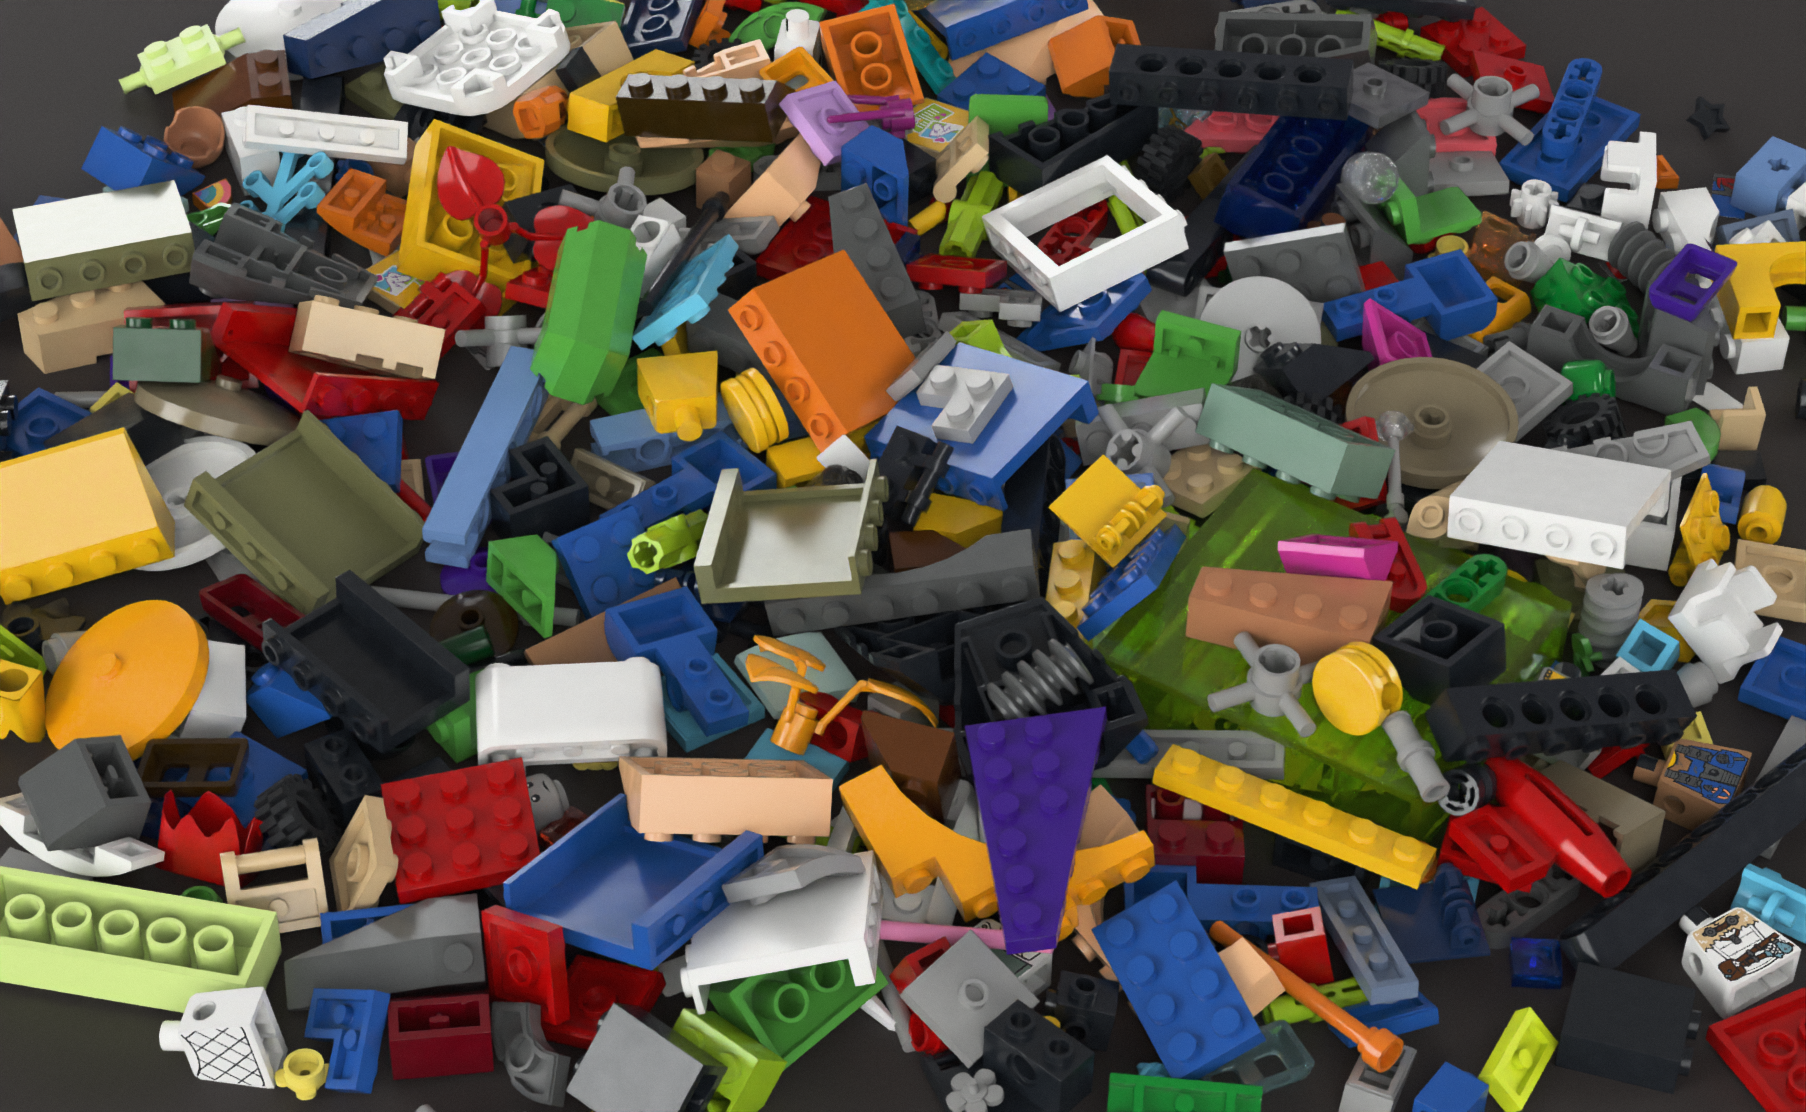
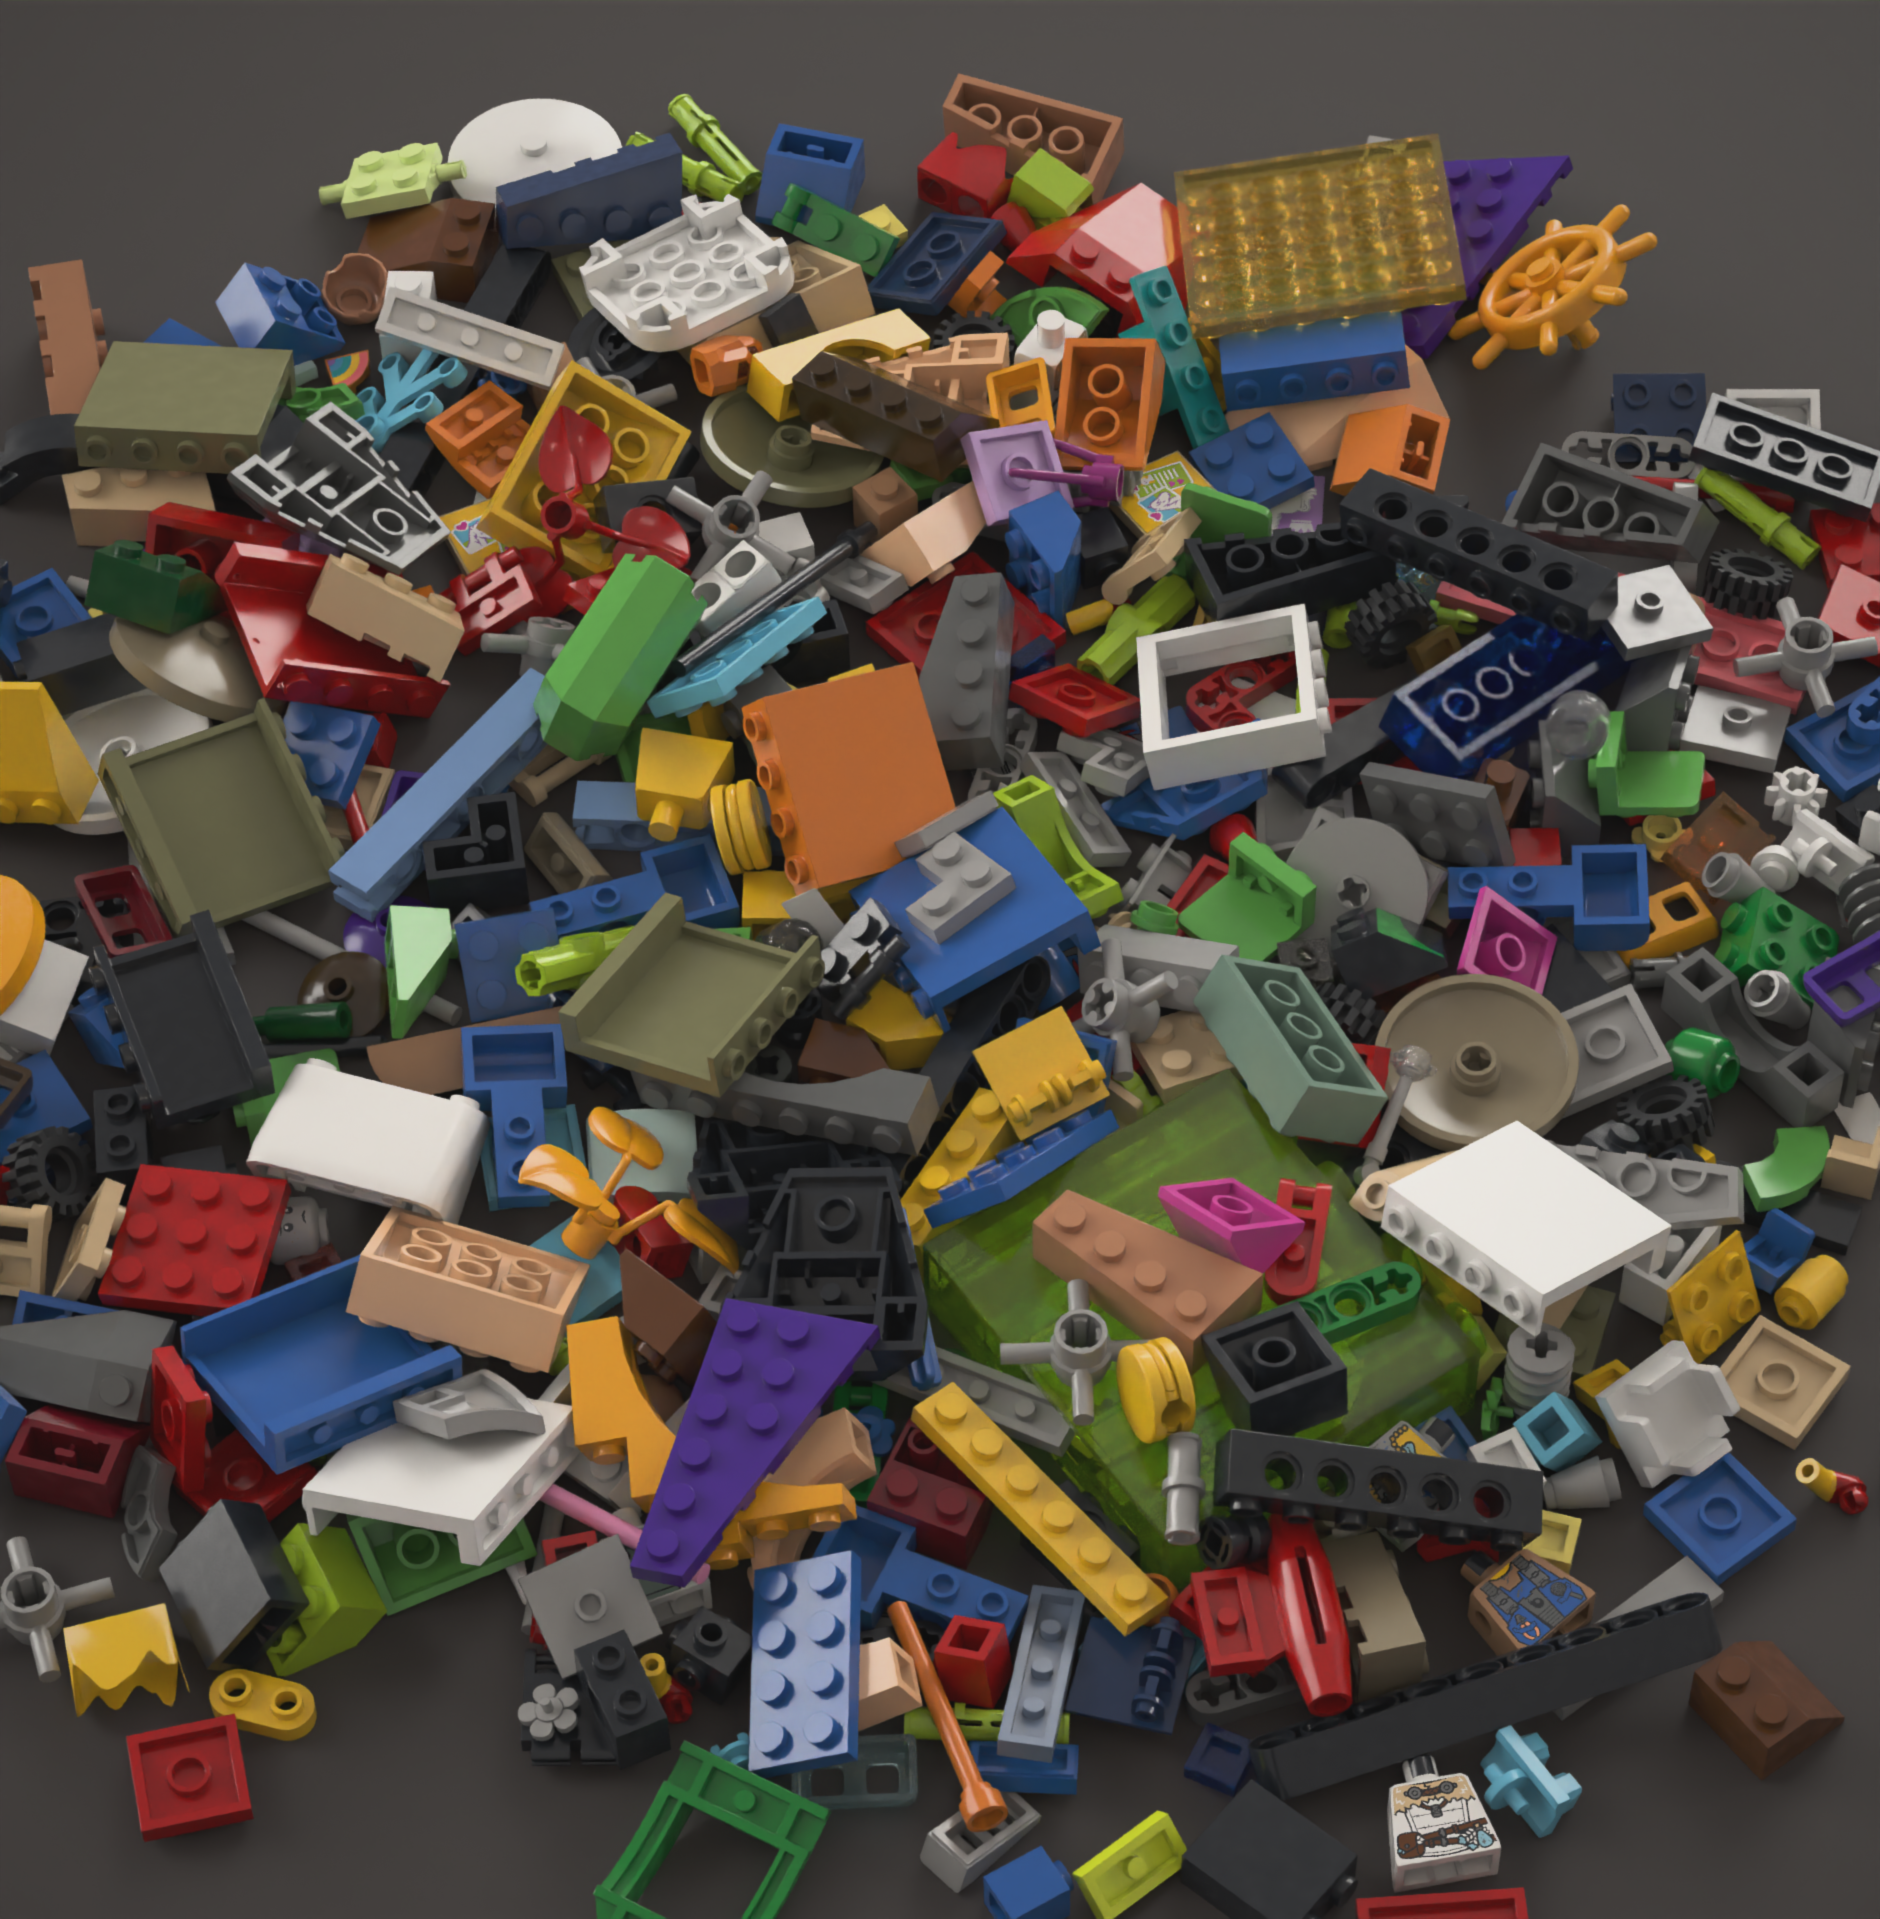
camera: 25 degrees right, 10 degrees up
dark grey piece [986,639,1094,720] -> none

